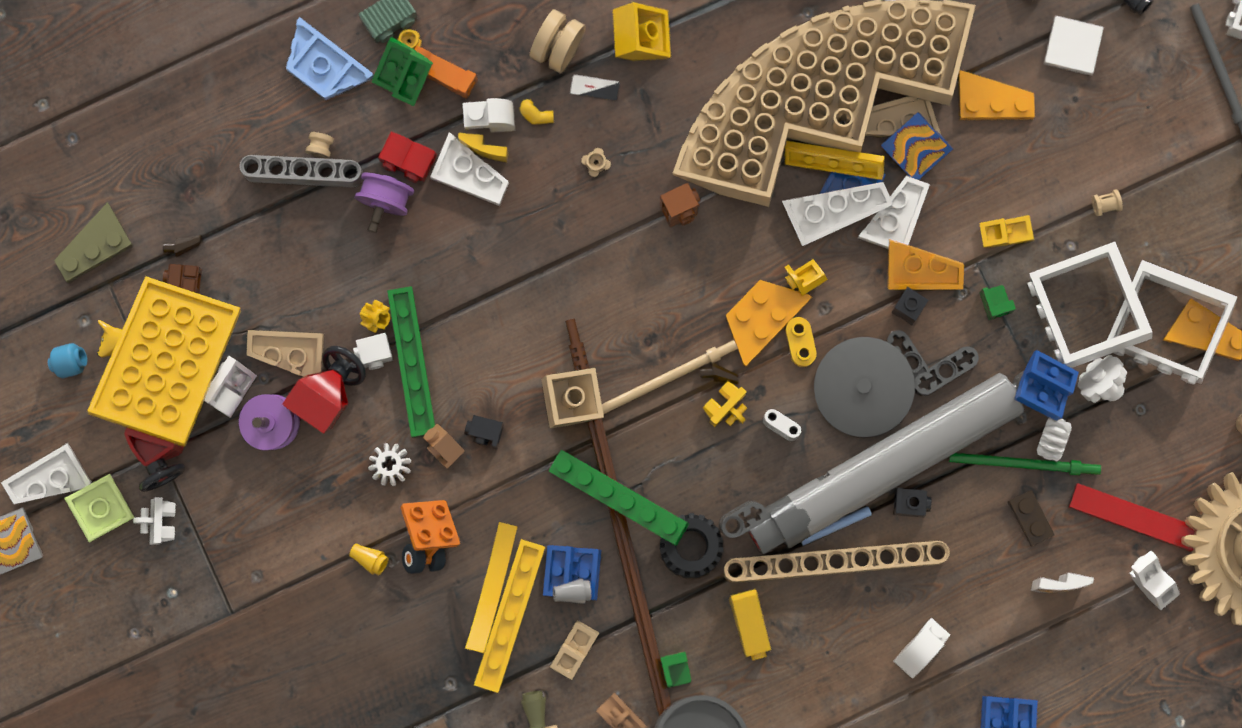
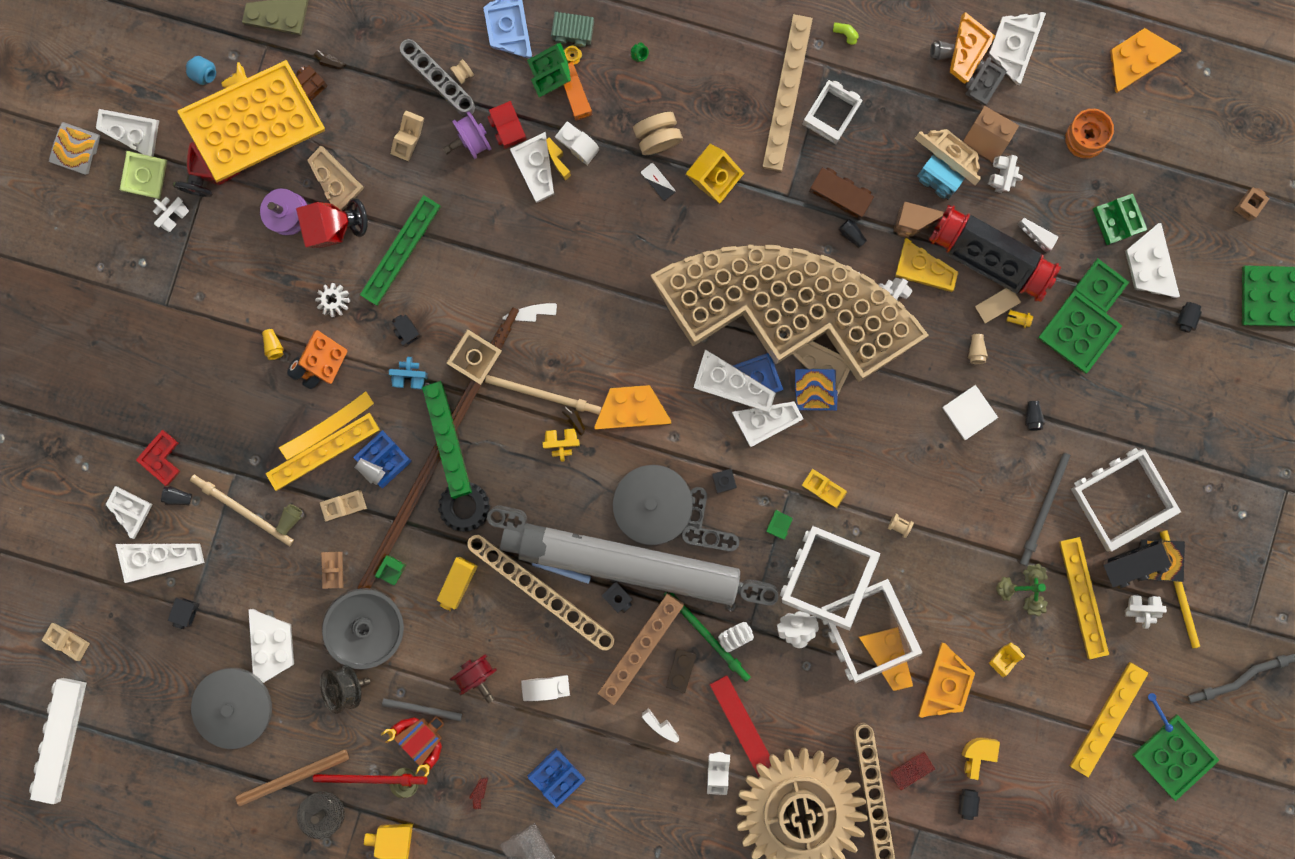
camera: 45 degrees right, 5 degrees up
white plate [204,356,257,418] -> none
white brick [353,333,393,370] -> none
yellow gear [360,300,391,333] -> none
medium nougat brick [423,424,465,469] -> none
yellow arm [520,99,554,125] -> none
tan plate [582,148,611,177] -> none
dark orange brick [660,183,700,228] -> none
white piece [763,409,801,441] -> none
yellow bracket [784,259,827,296] -> none
yellow tile [785,141,885,180] -> none
yellow plate [786,317,816,367] -> none
light orange wing [888,239,964,290] -> none
light orange wing [958,70,1035,120] -> none
blue slope [1014,350,1079,421] -> none
none -> dark azure hips [389,356,428,390]
none -> tan slope [390,111,424,161]
none -> dark red wheel [449,654,497,704]
none -> white sticker [503,303,557,322]
none -> medium nougat brick [598,592,684,705]

